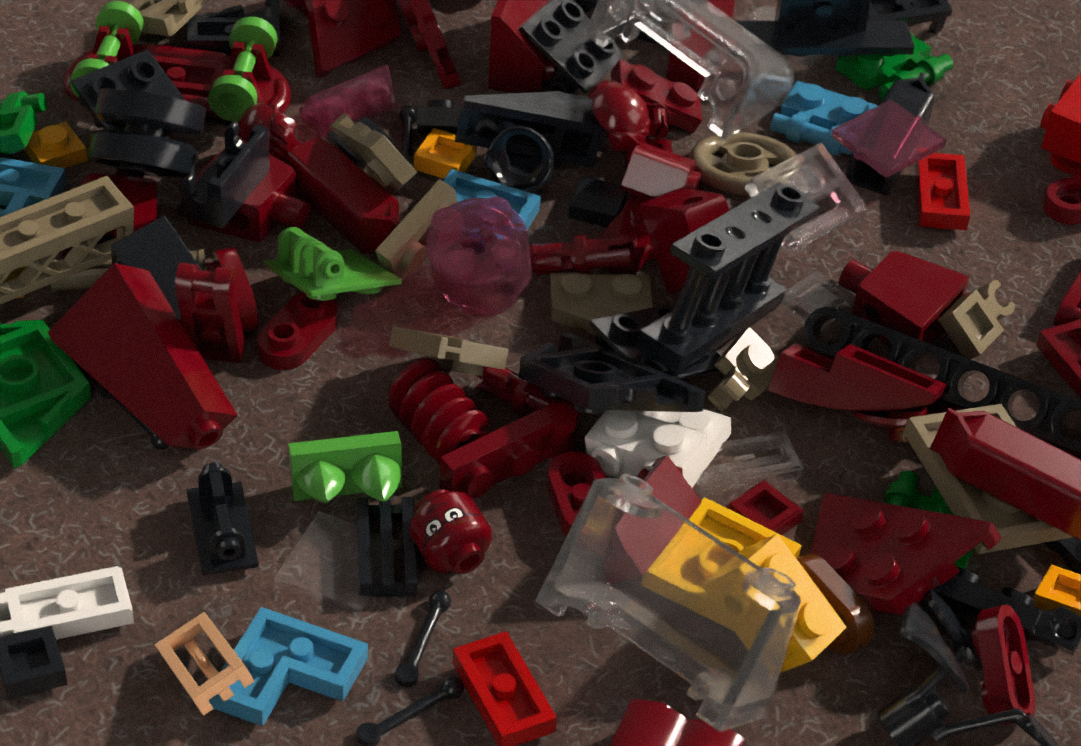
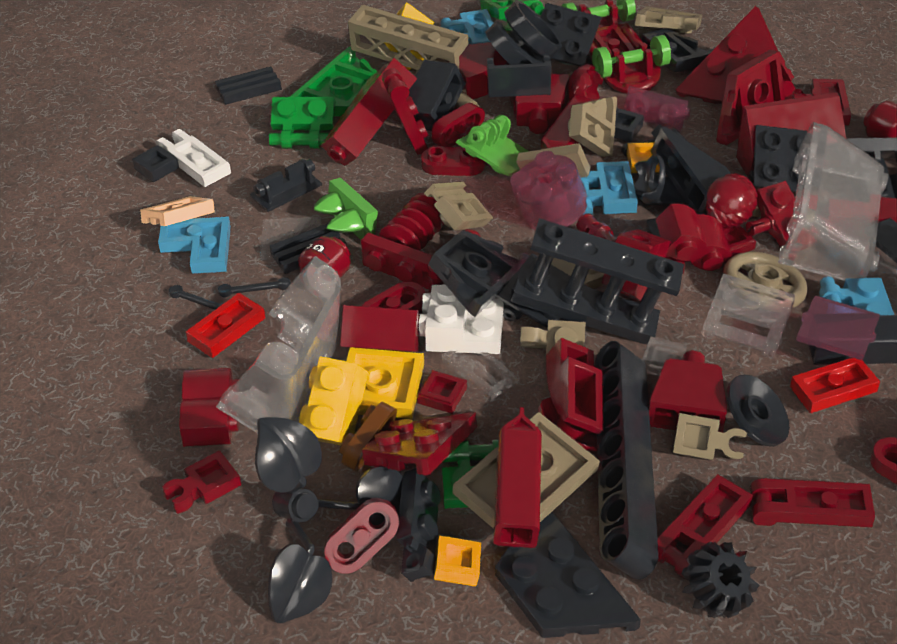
camera: 70 degrees right, 0 degrees up
none -> green plate [269,97,335,149]
none -> black dish [727,374,790,447]

